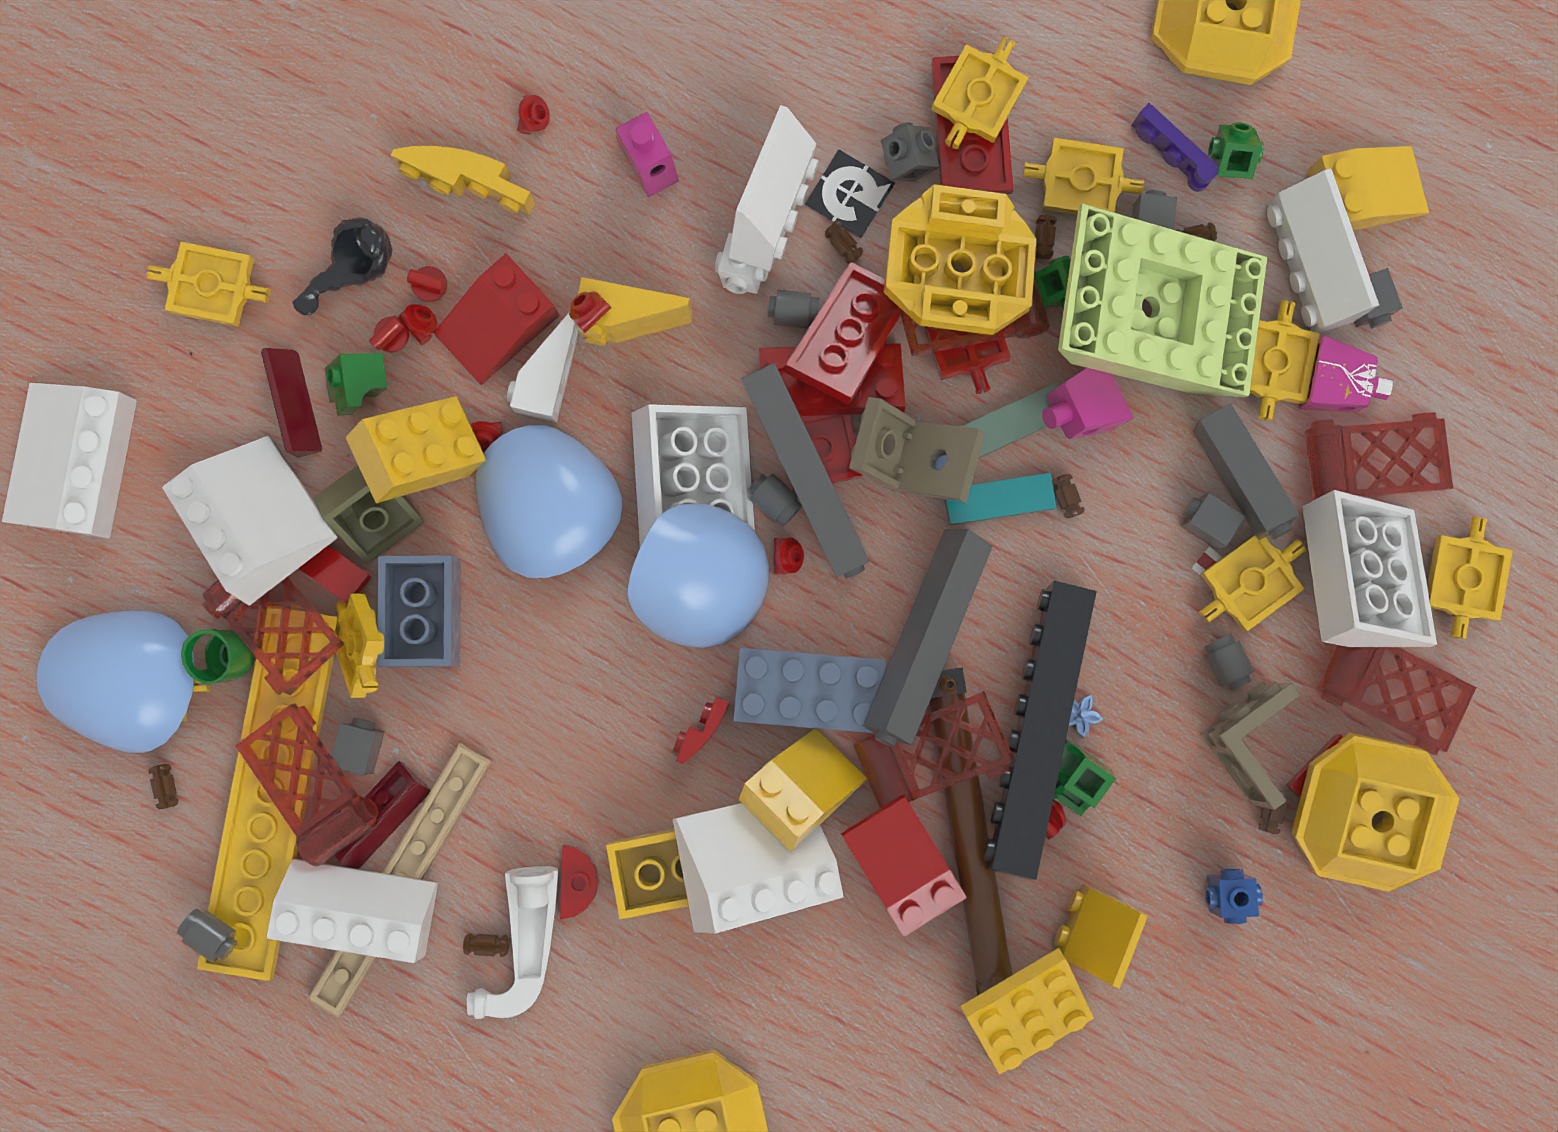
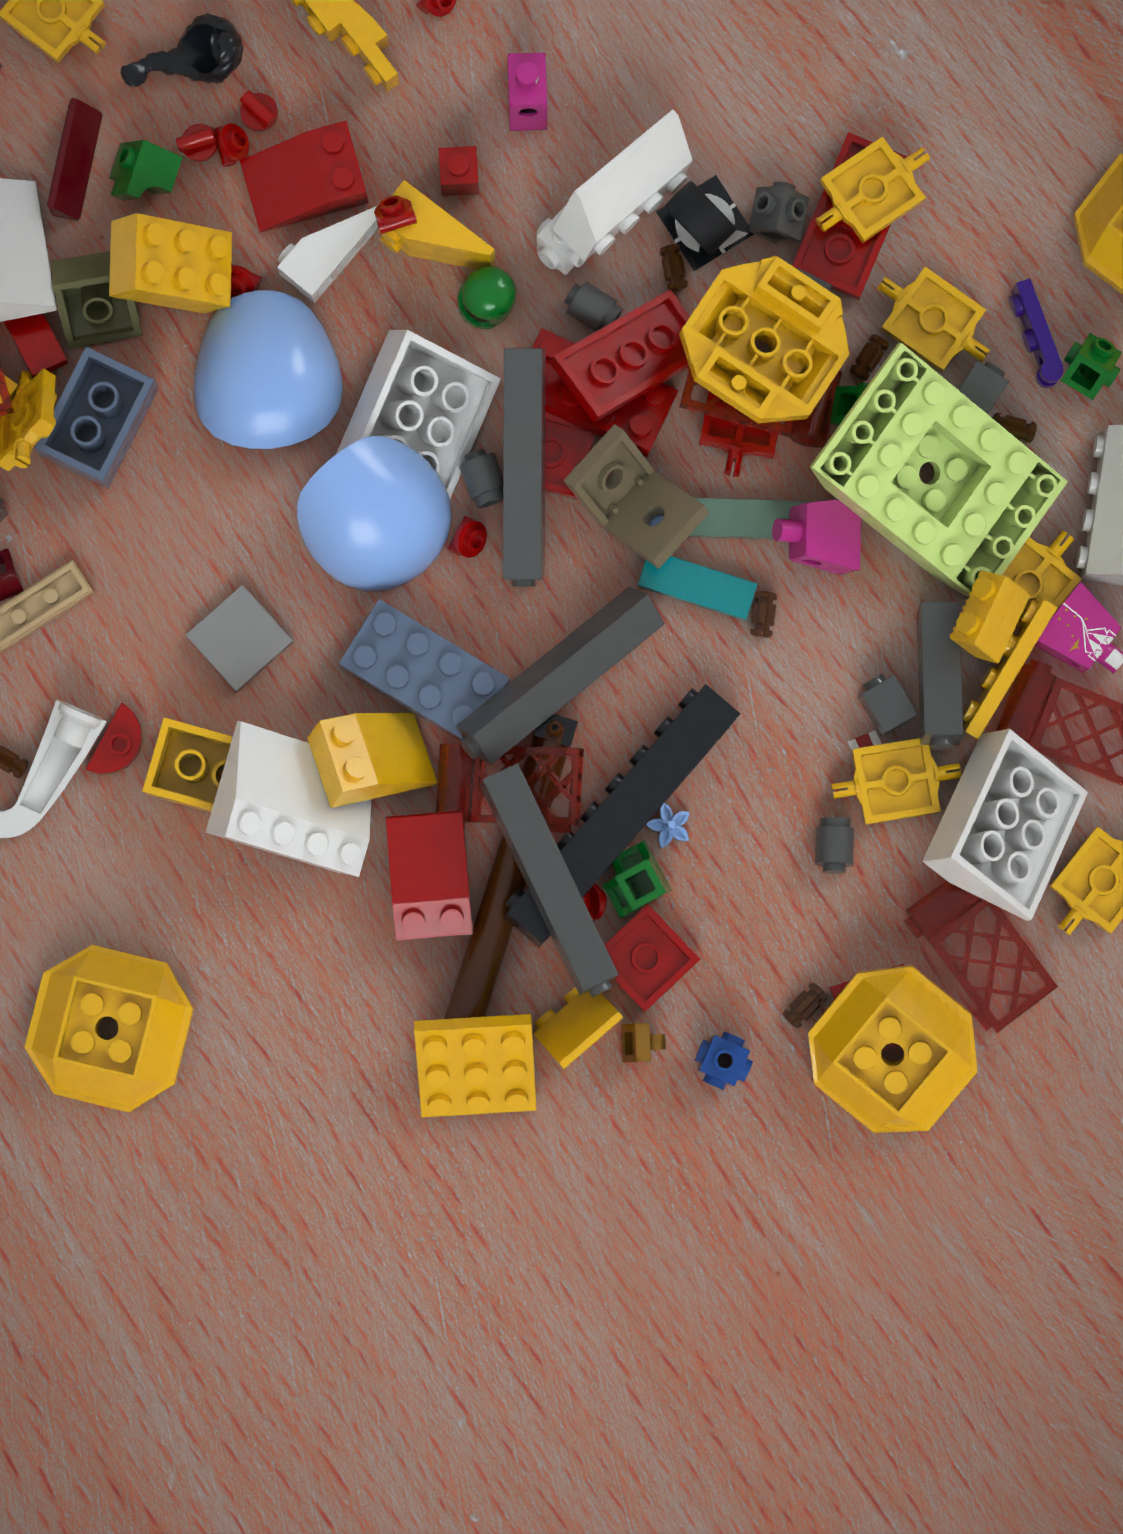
camera: 20 degrees right, 0 degrees up
red slope [673,697,730,764] -> none
dark tan bracket [1200,681,1301,810] -> none
none -> light grey tile [186,585,294,692]
none -> red brick [438,146,479,196]
none -> green helmet [457,266,516,330]
none -> dark grey brick [480,763,619,997]
none -> red plate [605,904,701,1012]
none -> pearl gold tile [621,1023,666,1063]
none -> black tyre [665,181,736,254]
none -> yellow brick [950,570,1031,664]
none -> yellow plate [962,597,1058,739]

